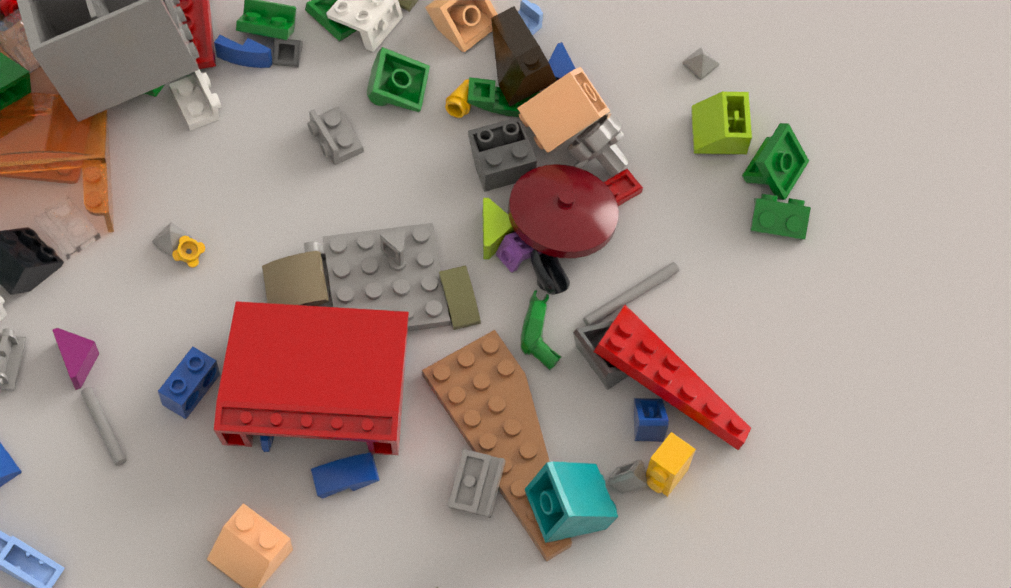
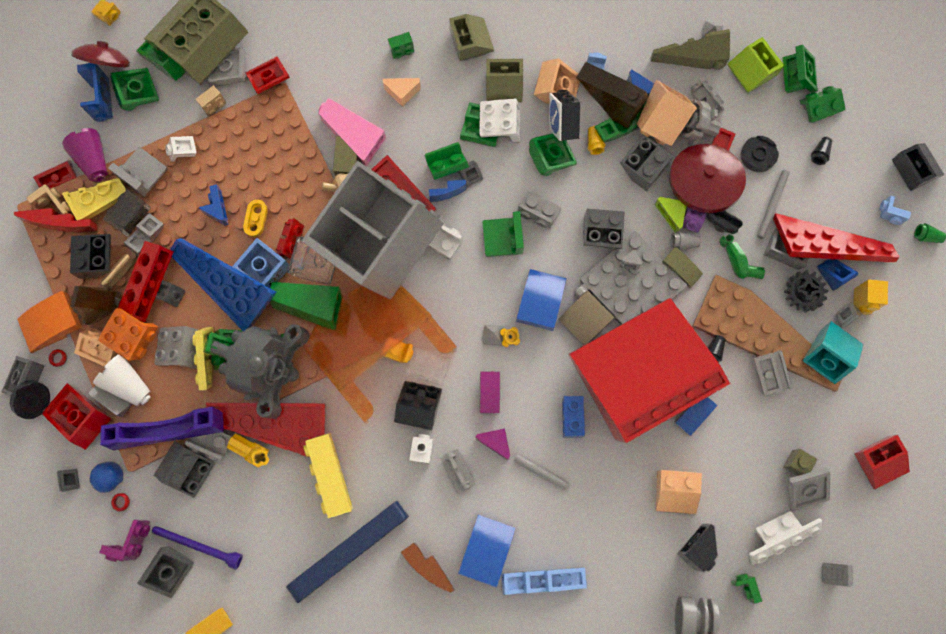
camera: 25 degrees left, 15 degrees up
none -> yellow bracket [381,337,413,363]
none -> magenta slope [479,371,500,413]
none -> green bracket [482,211,524,257]
none -> blue slope [516,269,567,331]
none -> black piece [549,89,580,141]
none -> dark grey slope [583,208,625,249]
none -> olive wedge [650,29,730,70]
none -> light grey cone [670,231,700,250]
none -> light grey hinge [691,79,724,112]
none -> black cone [708,335,726,363]
none -> black tile [740,136,779,172]
none -> black gear [784,270,828,313]
none -> black cone [811,137,833,165]
none -> light blue bracket [879,196,911,225]
none -> black slope [892,143,944,191]
none -> green cone [914,223,946,243]

